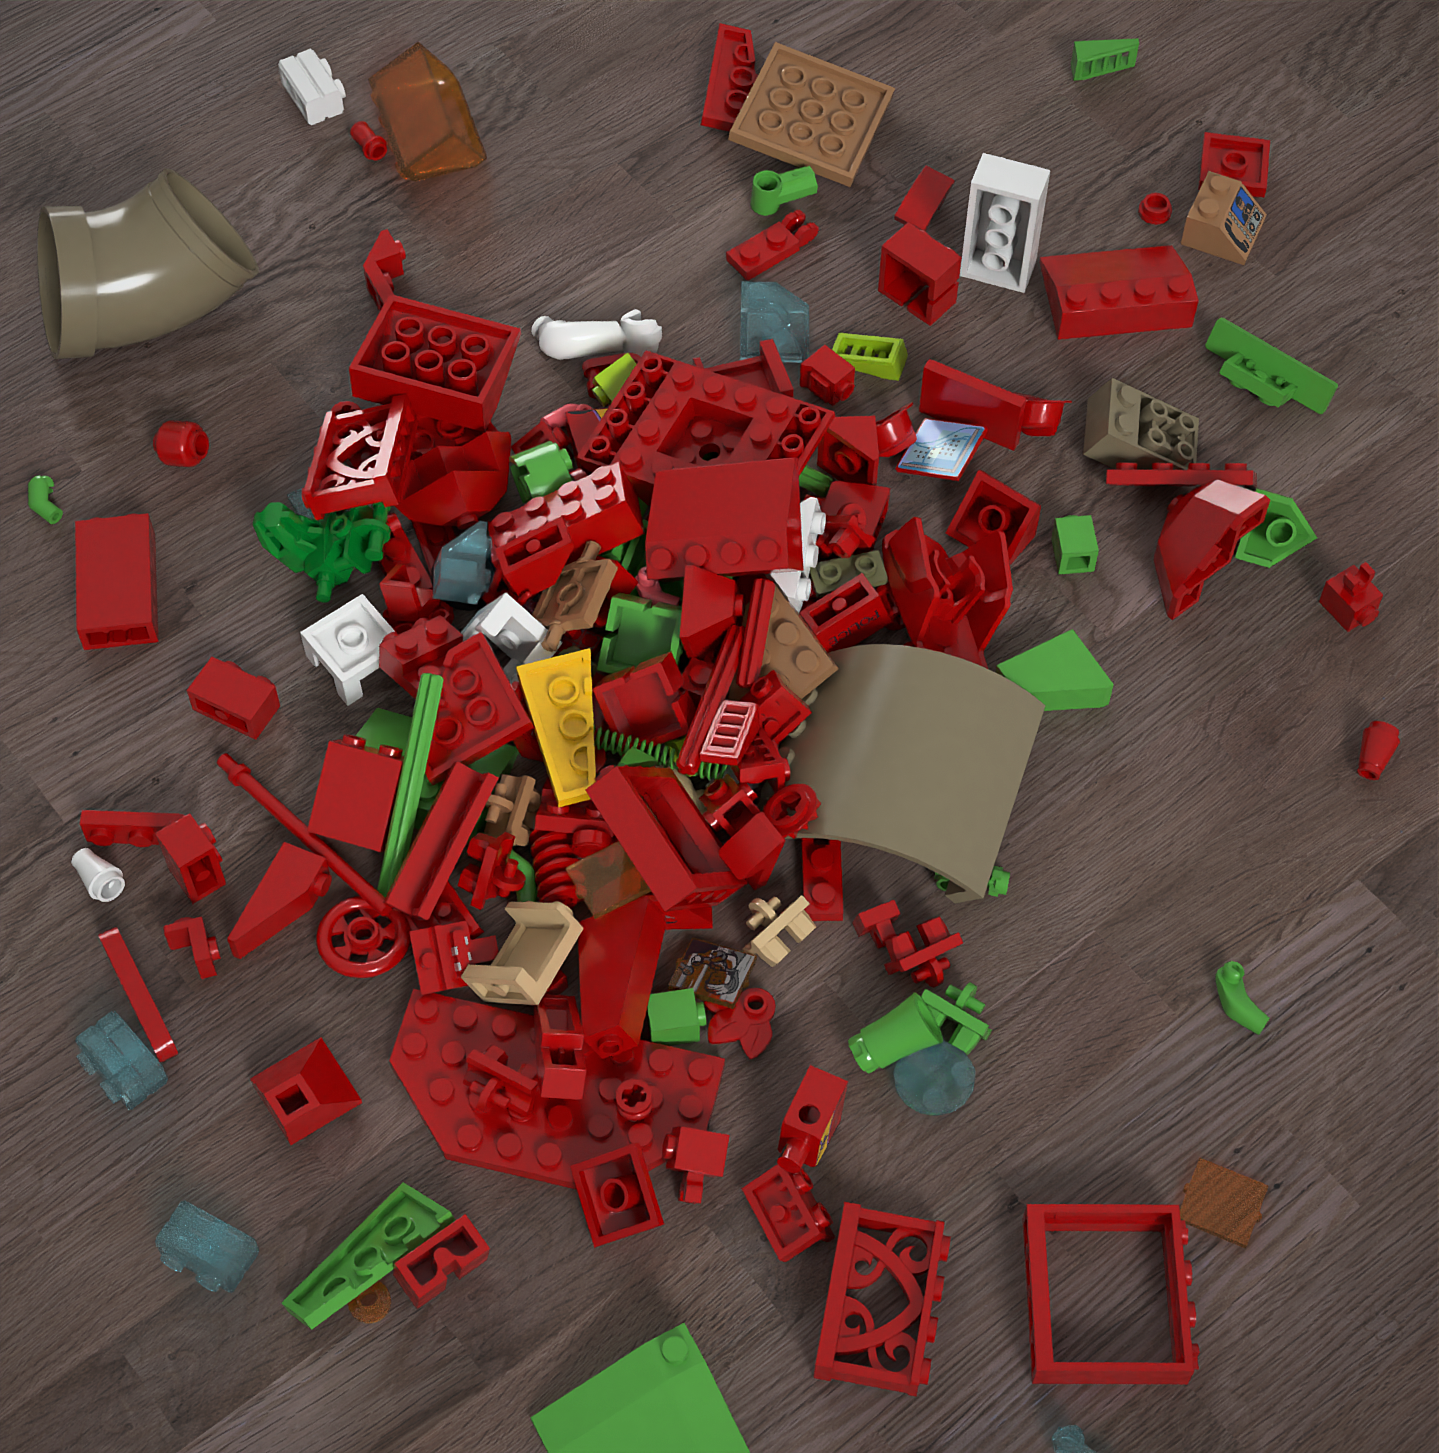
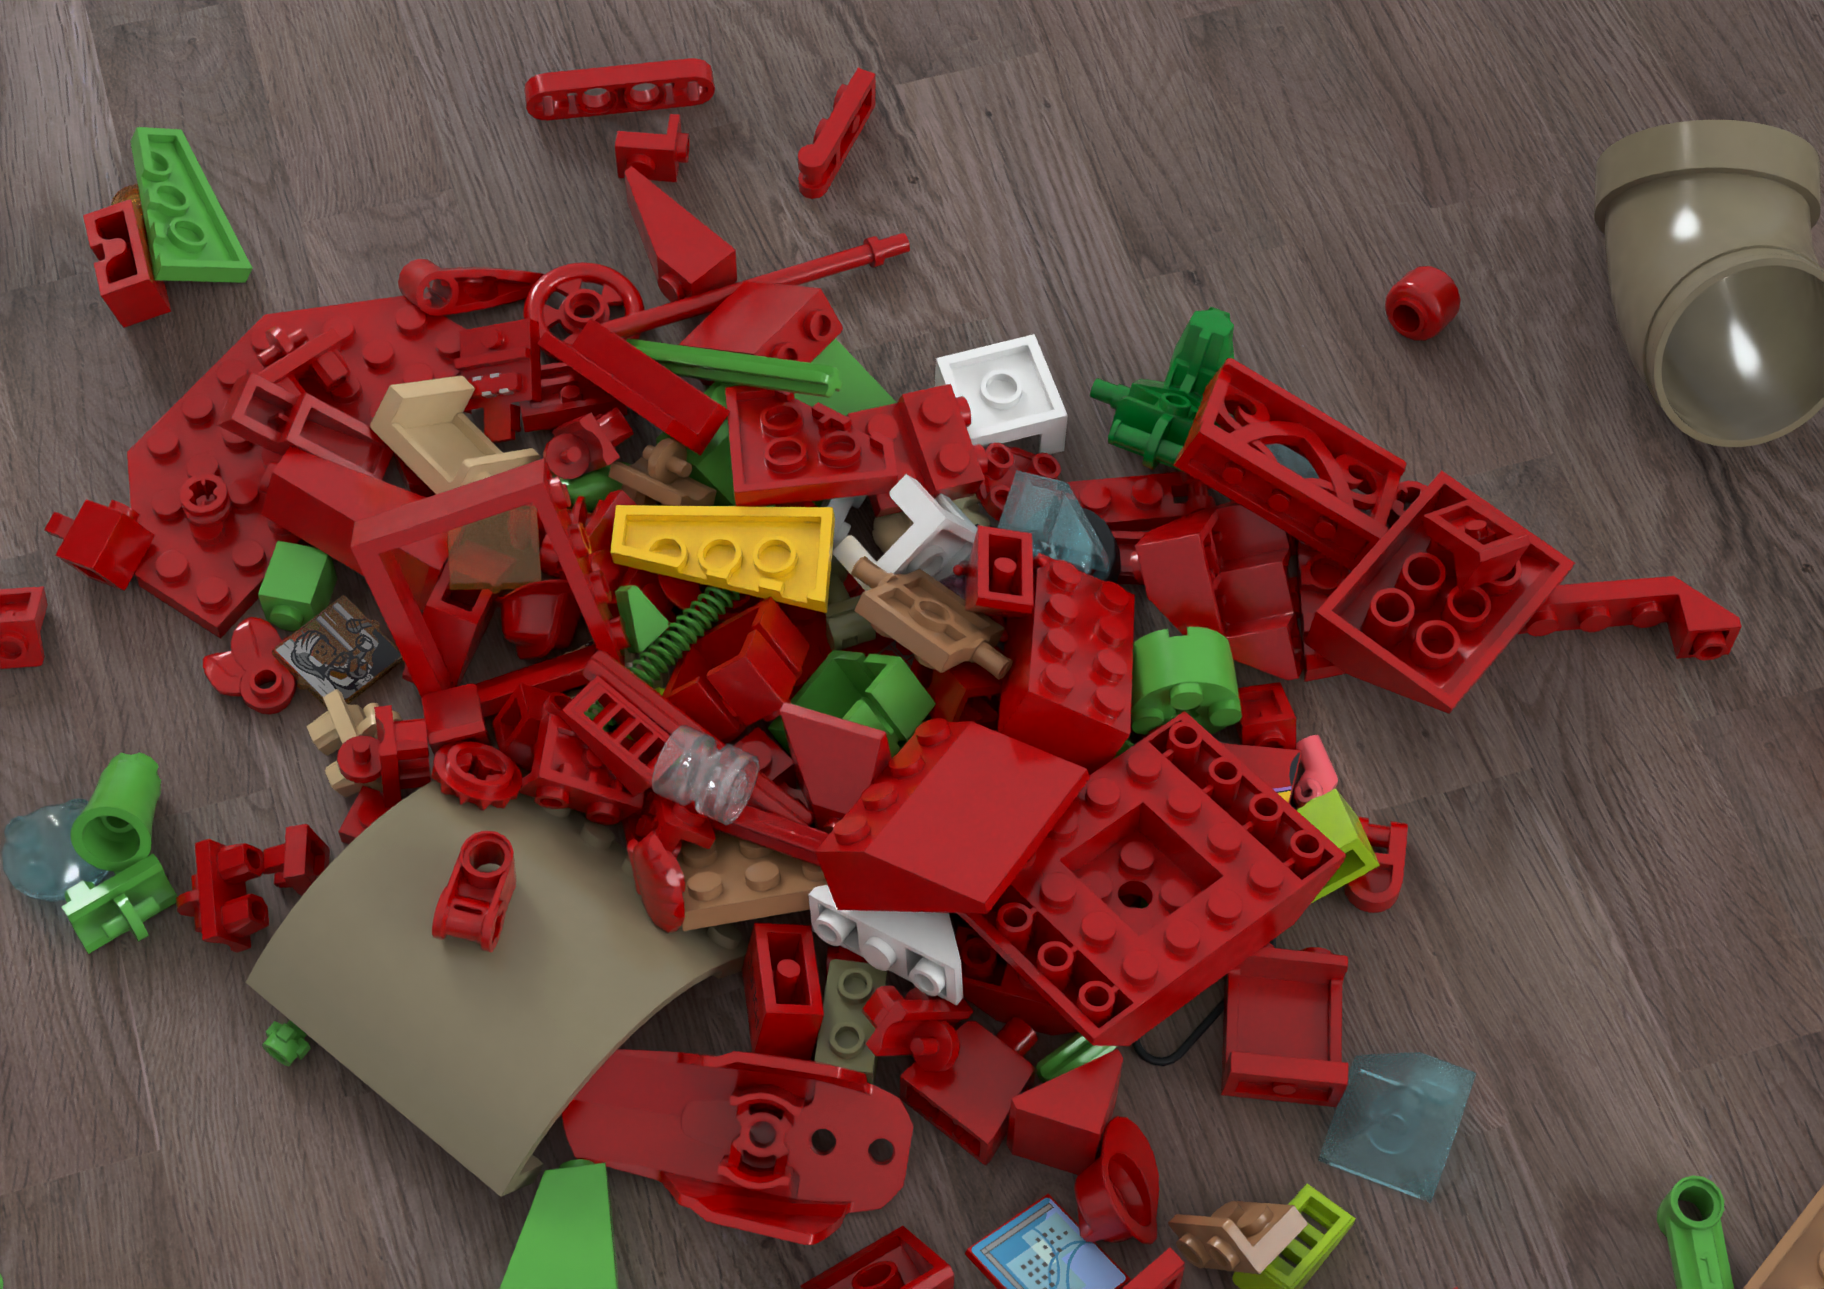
camera: 110 degrees right, 0 degrees up
bright green arm [28,475,63,524] -> none
white cone [71,848,125,902] -> none
red brick [75,513,159,650] -> none
clear light blue brick [75,1011,168,1110] -> none
red brick [155,813,226,904] -> none
clear light blue brick [155,1200,259,1293] -> none
red brick [187,657,280,740] -> none
red slope [250,1037,362,1145] -> none
red panel [379,564,440,623] -> none
white piece [531,309,662,360] -> none
red slope [570,1142,664,1248] -> none
red hinge [726,209,819,281] -> none
red torso [777,1065,848,1173] -> none
red window [800,345,855,406] -> none
none -> red hips [337,705,431,807]
none -> red piece [398,259,544,316]
none -> red piece [432,831,517,952]
none -> red animal [627,831,686,933]
none -> clear wheel [652,725,759,825]
none -> medium nougat bracket [1168,1201,1308,1274]
none -> red slope [1424,498,1530,591]

